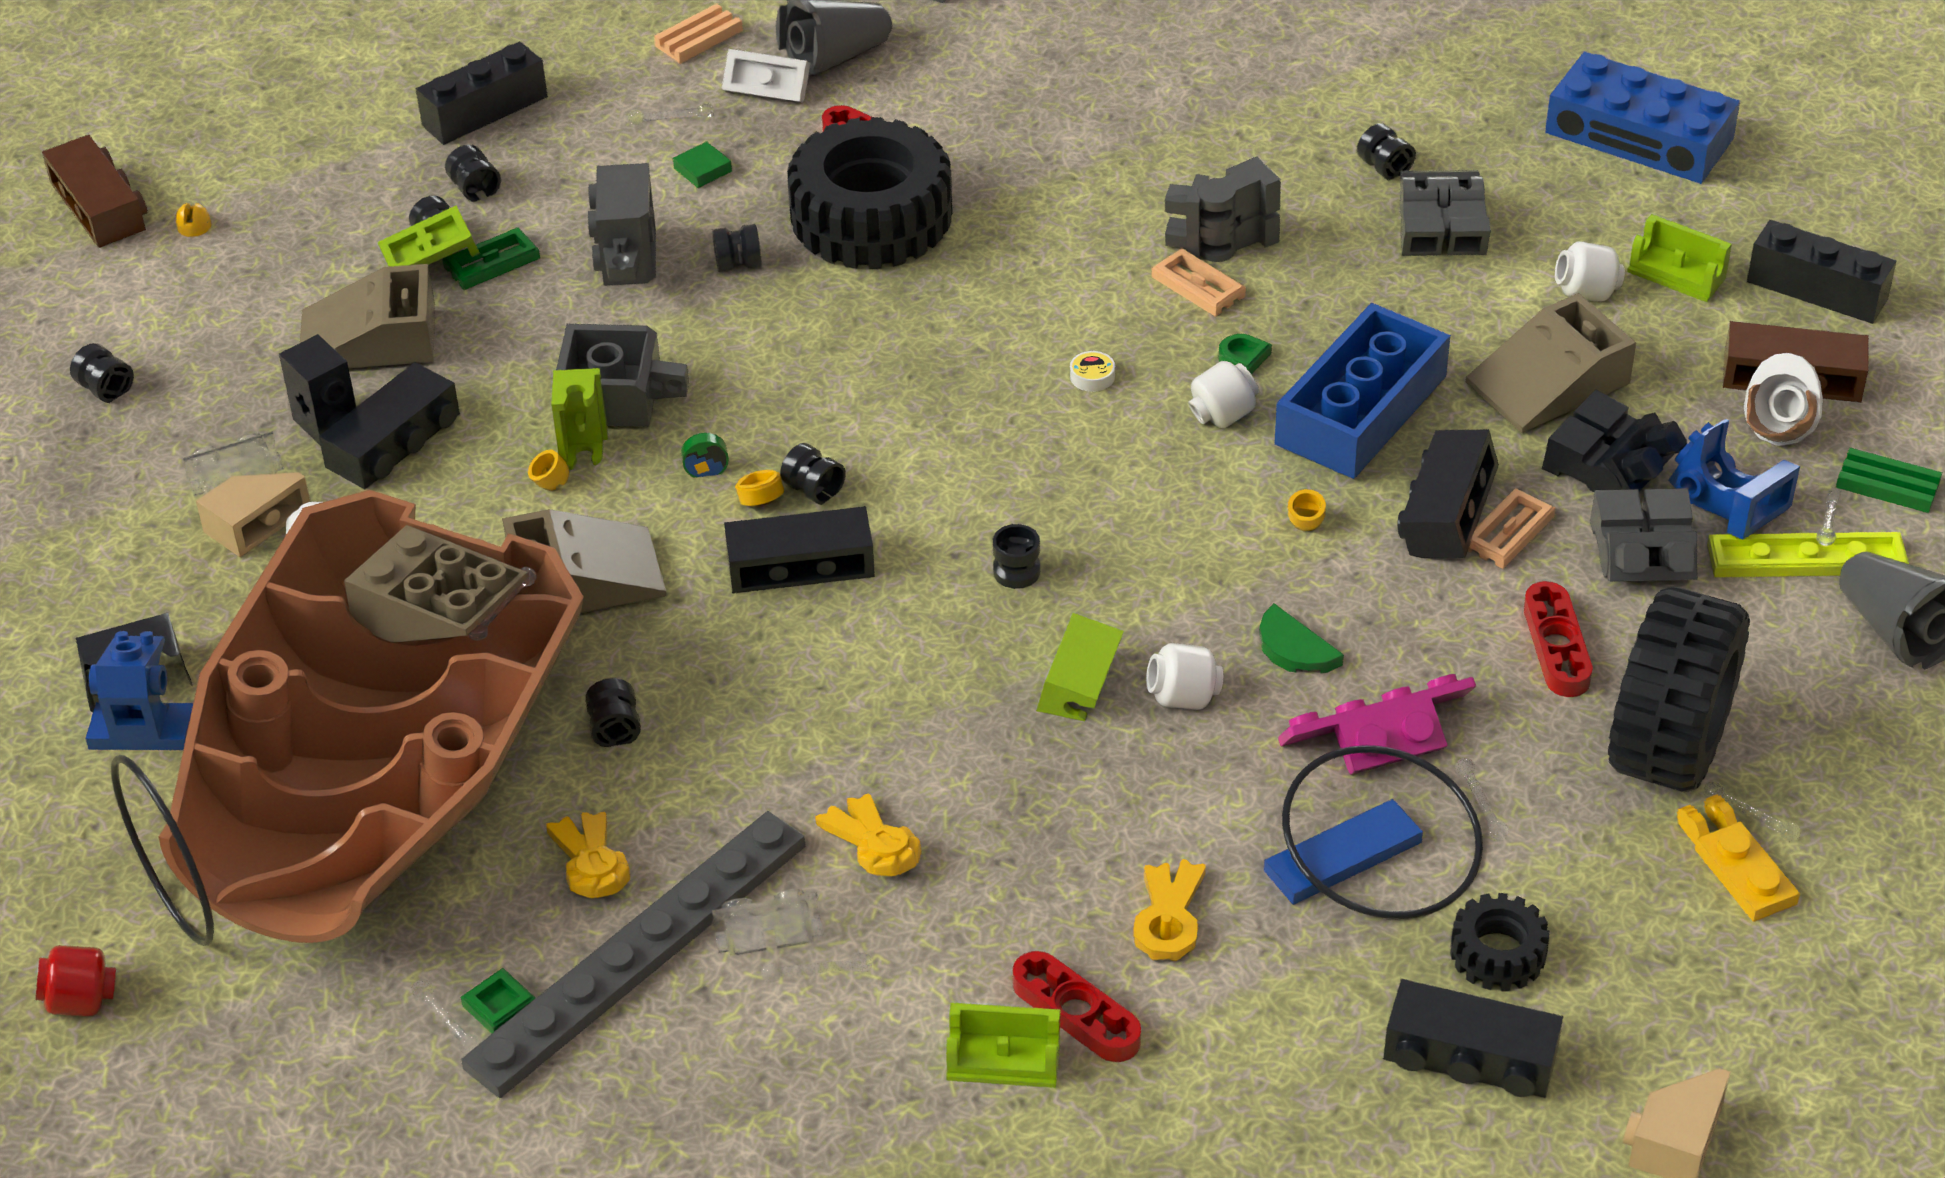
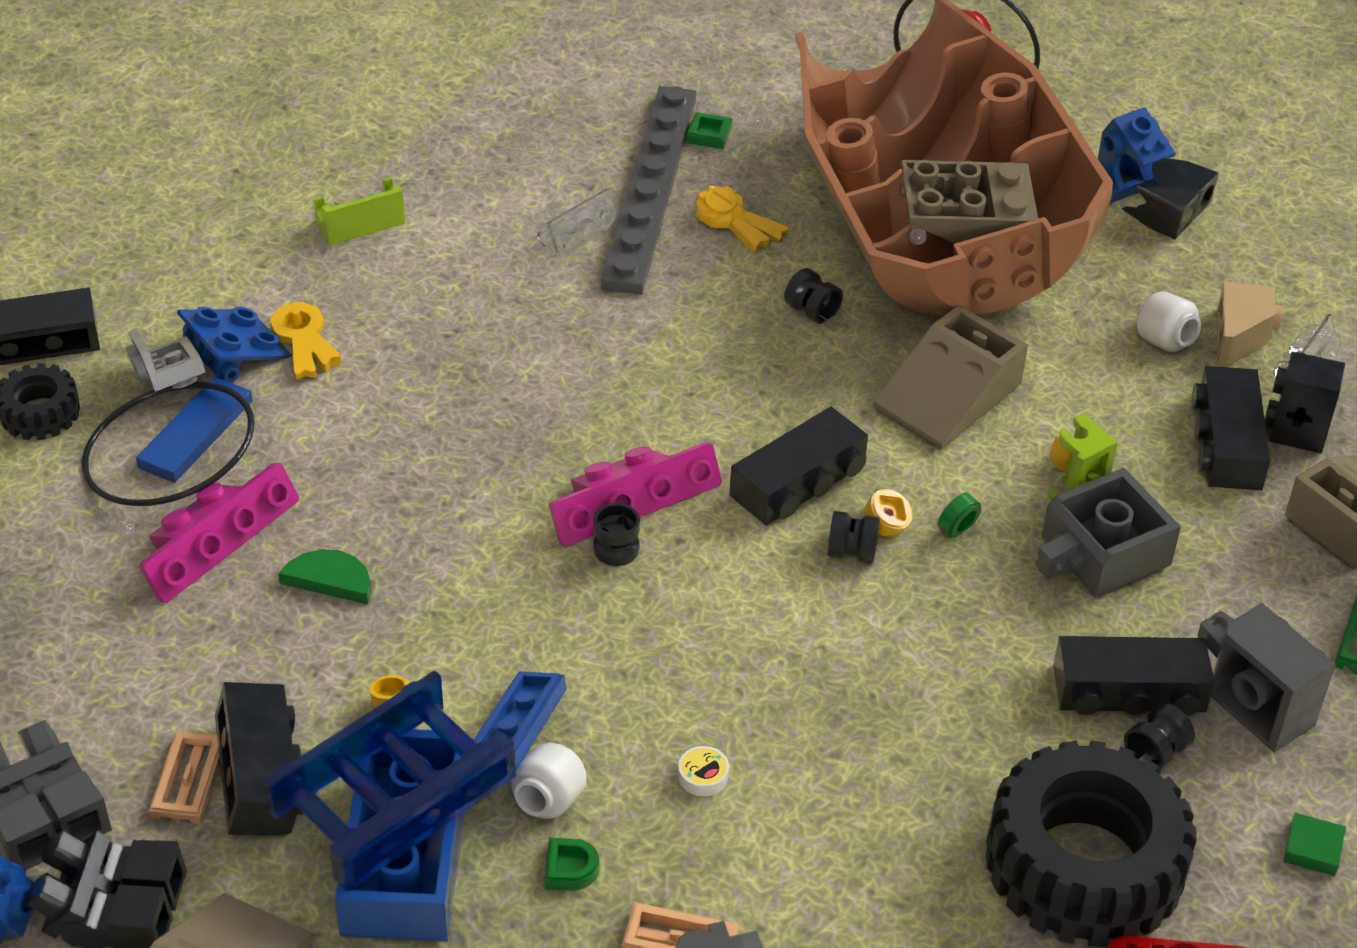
camera: 145 degrees right, 0 degrees up
yellow piece [815,794,922,876] -> none
red beam [1013,951,1141,1062] -> none
lime hinge [1036,613,1124,721] -> none
white head [1146,643,1223,710] -> none
red beam [1524,581,1593,697] -> none
none -> light grey bracket [125,329,206,392]
none -> blue hinge [177,306,292,382]
none -> clear blue fence [264,670,516,892]
none -> blue tile [467,671,567,770]
none -> dark pink bracket [549,442,722,546]
none -> black brick [1053,636,1215,716]

